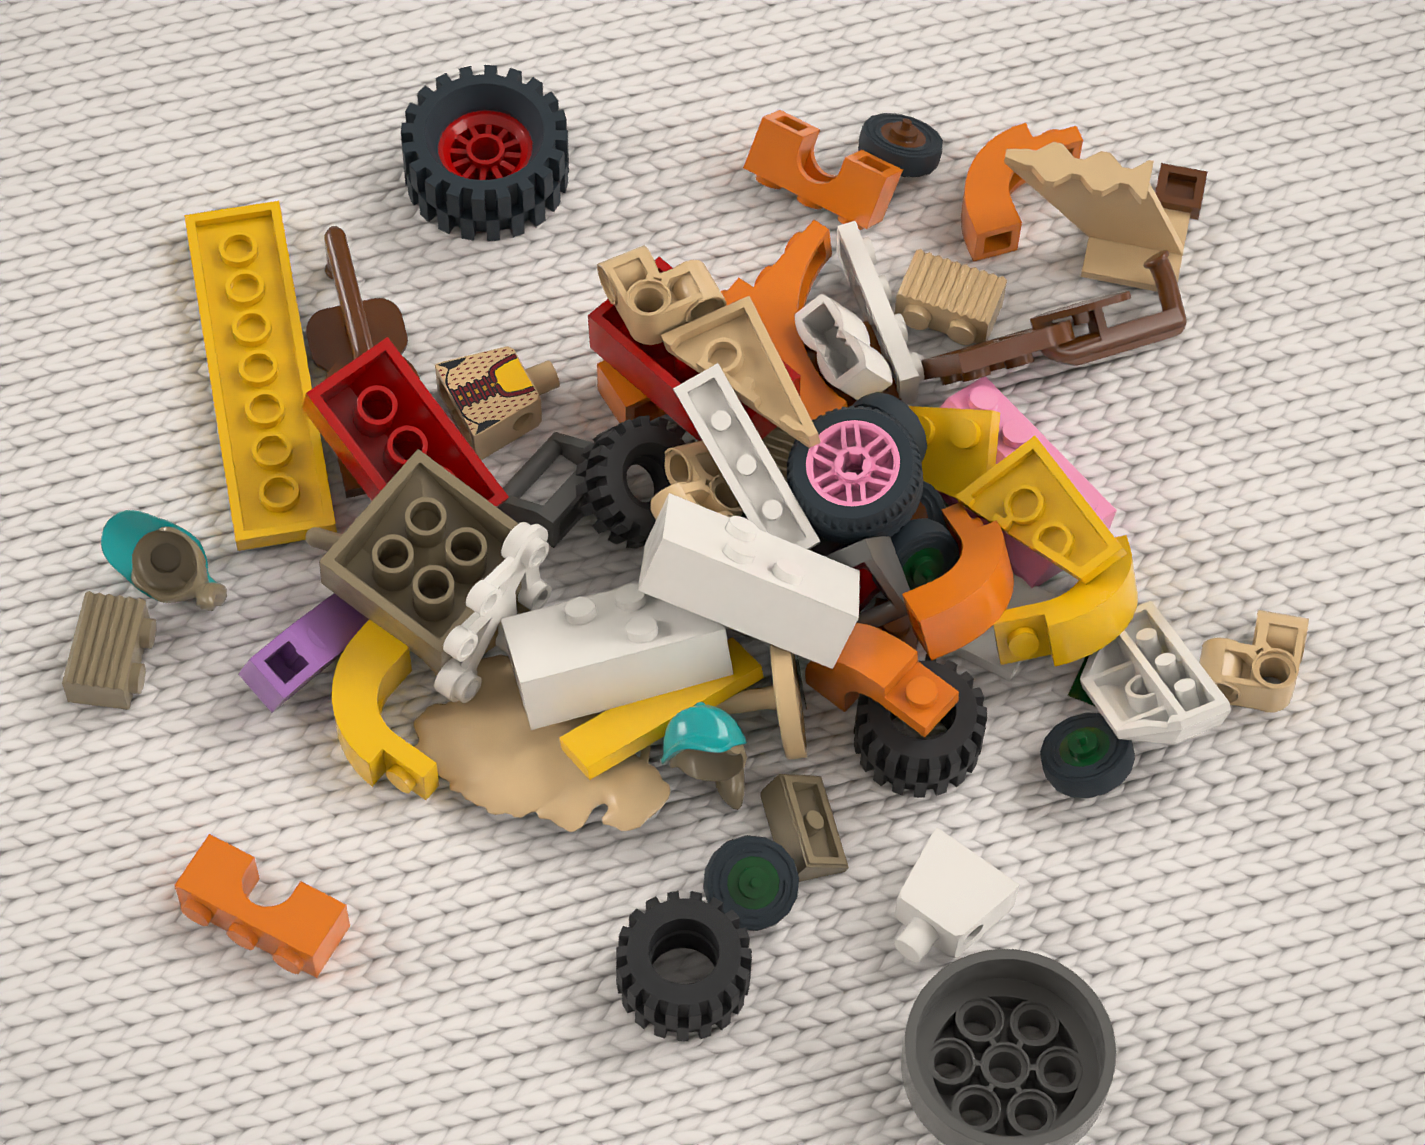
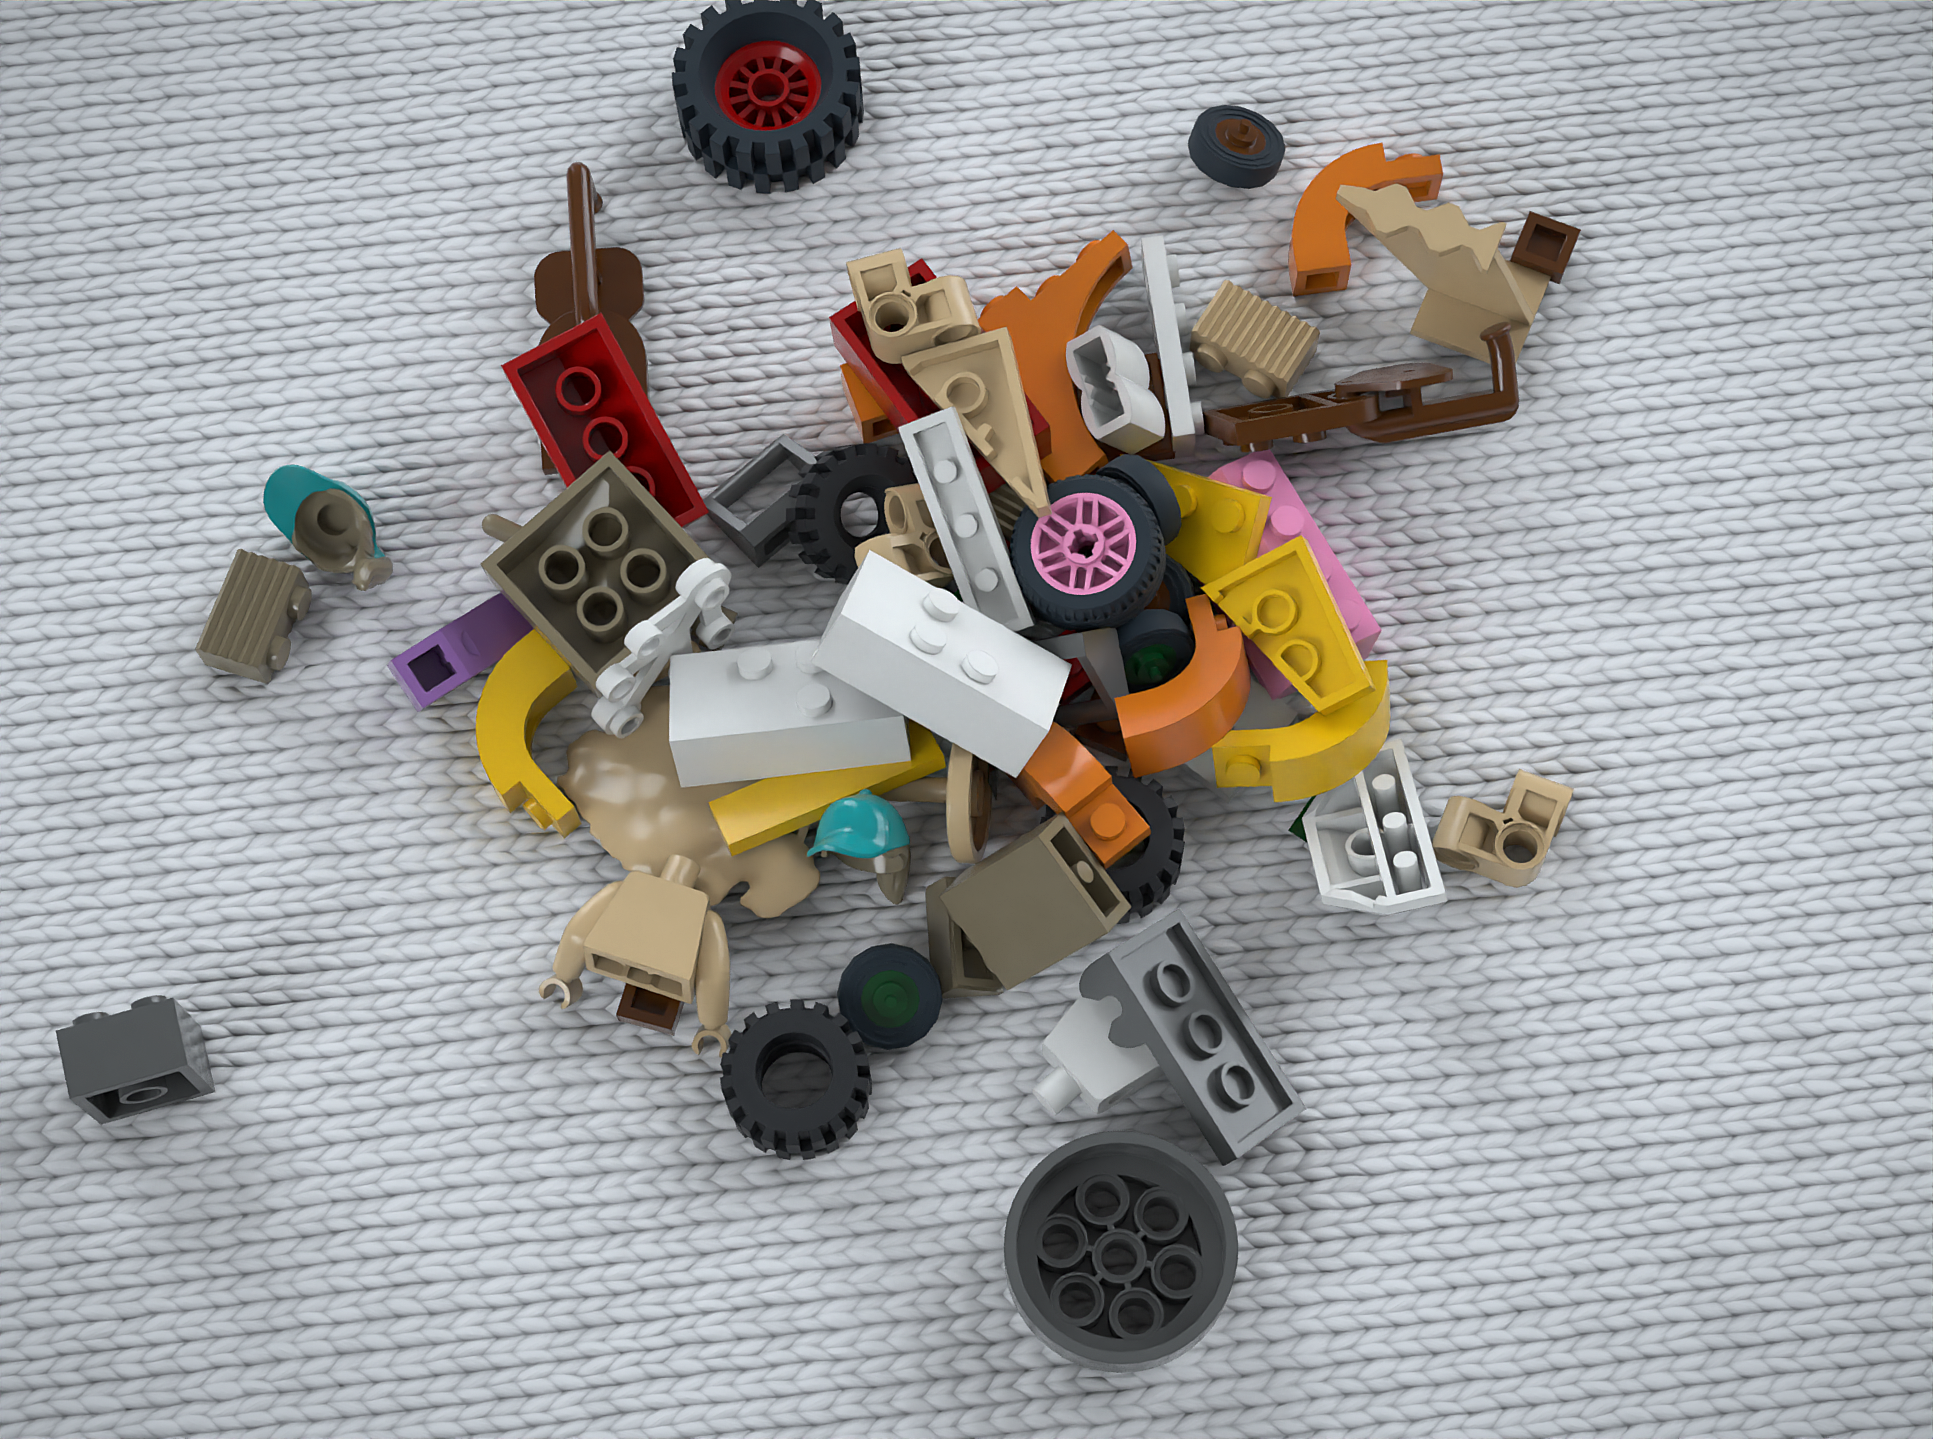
camera: 15 degrees right, 10 degrees up
orange arch [174,834,350,978] -> none
yellow plate [184,201,337,551] -> none
tan torso [435,346,560,460] -> none
orange arch [743,110,903,230] -> none
black wheel [1040,712,1135,798] -> none
none -> dark grey brick [56,995,215,1125]
none -> tan torso [539,855,731,1058]
none -> reddish brown plate [616,983,685,1036]
none -> dark tan brick [939,812,1131,991]
none -> dark grey hinge [1079,908,1307,1166]

